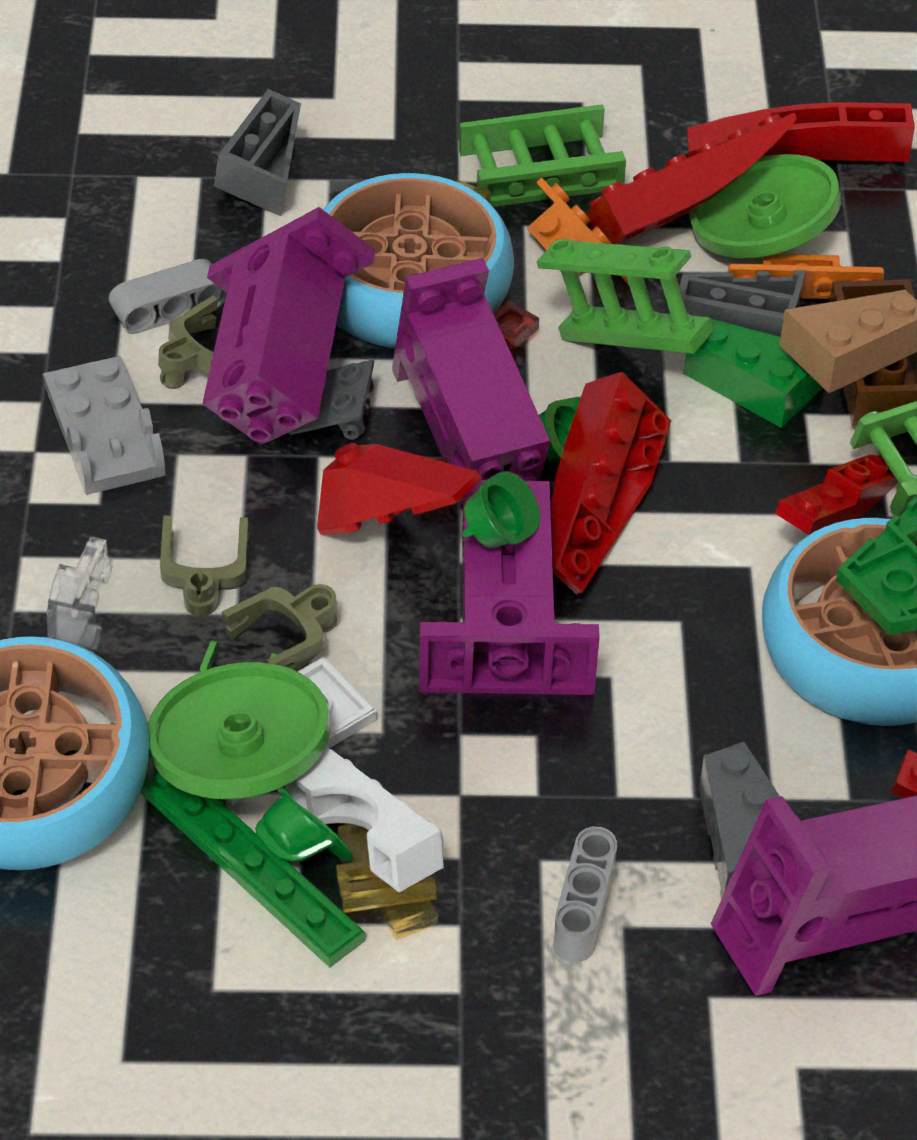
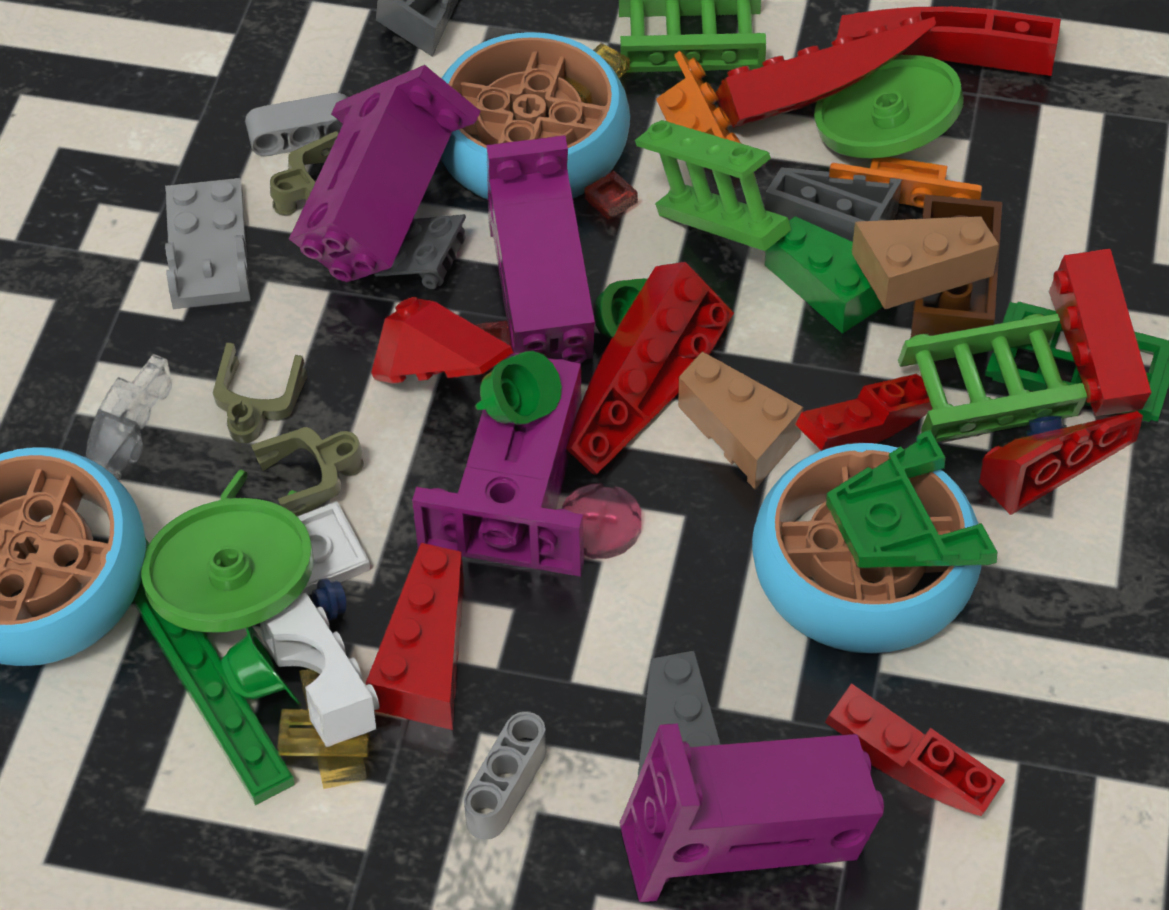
camera: 15 degrees right, 5 degrees up
none -> dark blue plate [312,578,346,621]
none -> red wedge [366,543,464,730]
none -> clear pink tile [562,484,641,559]
none -> medium nougat wedge [678,351,803,489]

